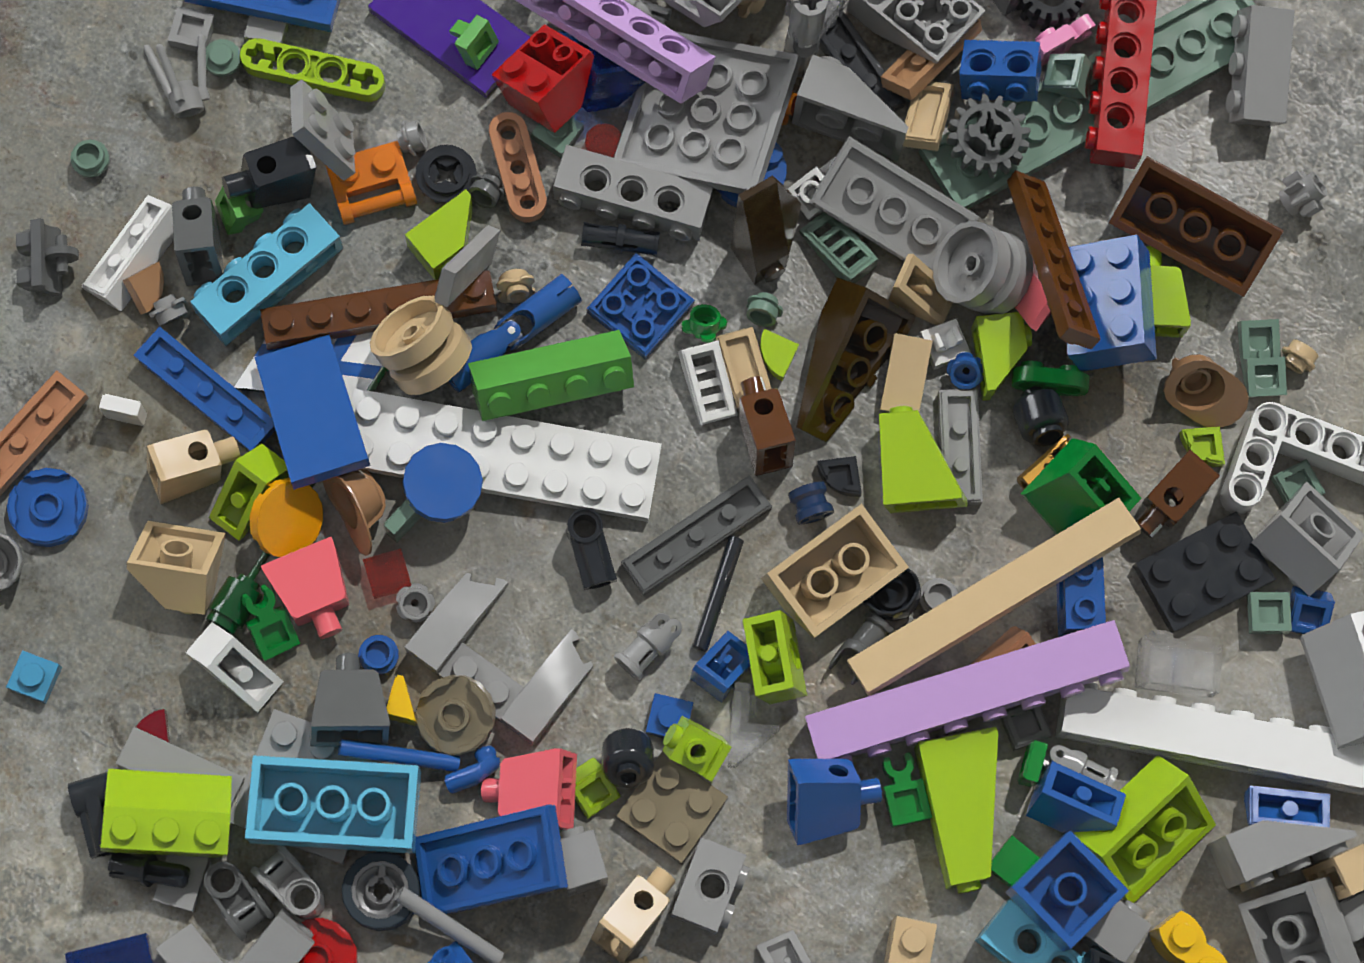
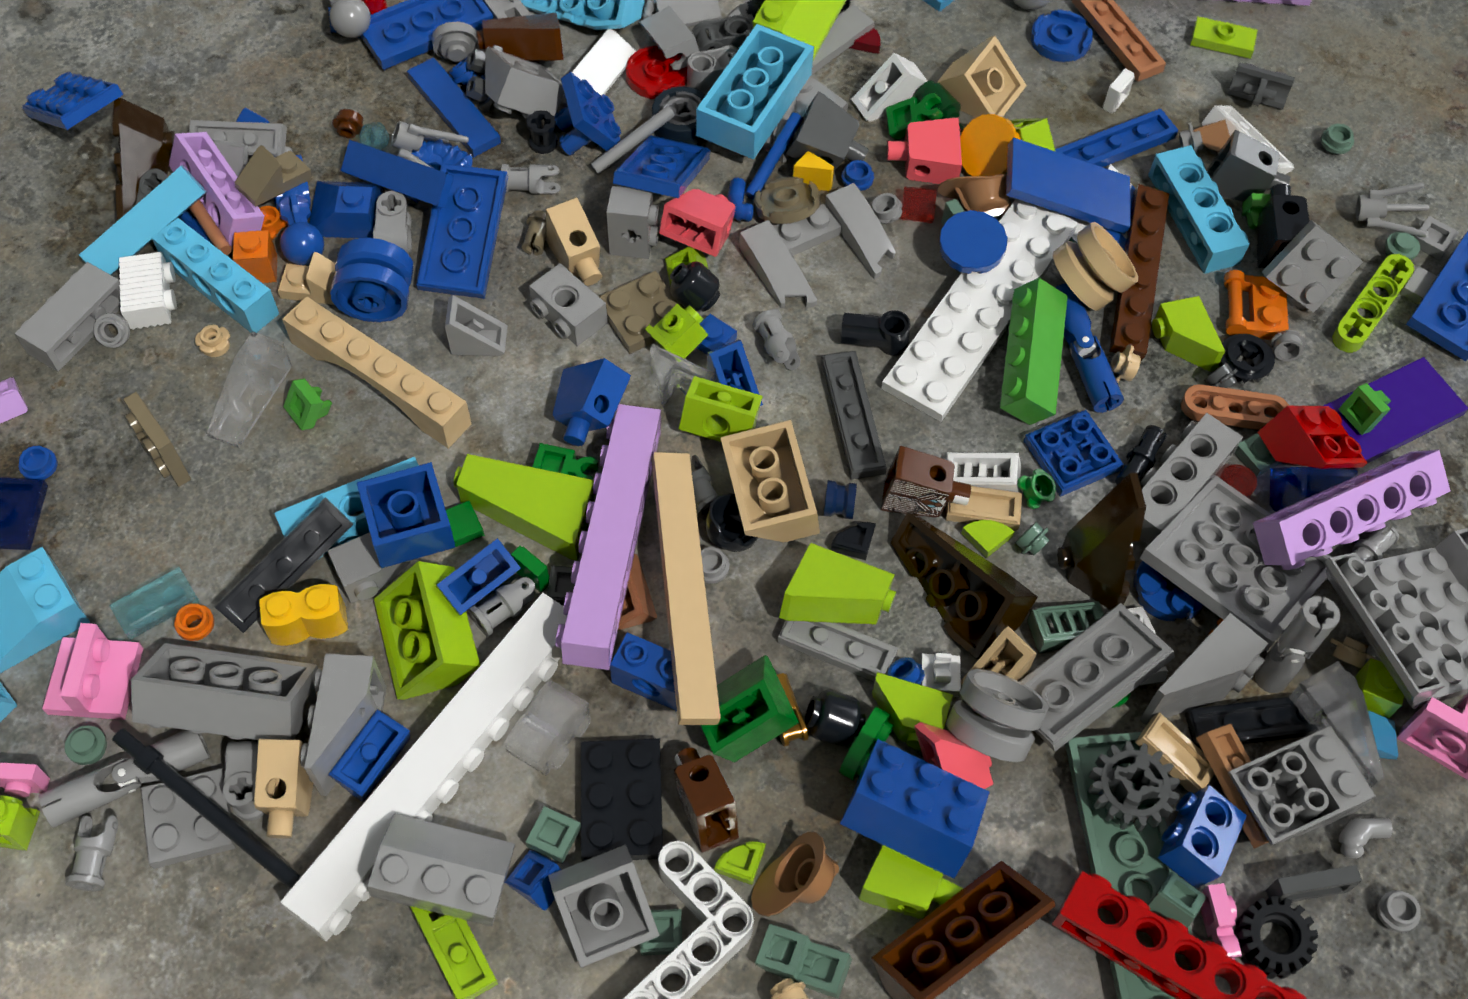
camera: 120 degrees right, 15 degrees down
tan torso [147,430,241,504] -> none
light grey tile [434,225,501,307] -> none
black bar [692,536,744,652] -> none
tan tile [880,333,933,412] -> none
reddish brown plate [1007,170,1101,350] -> none

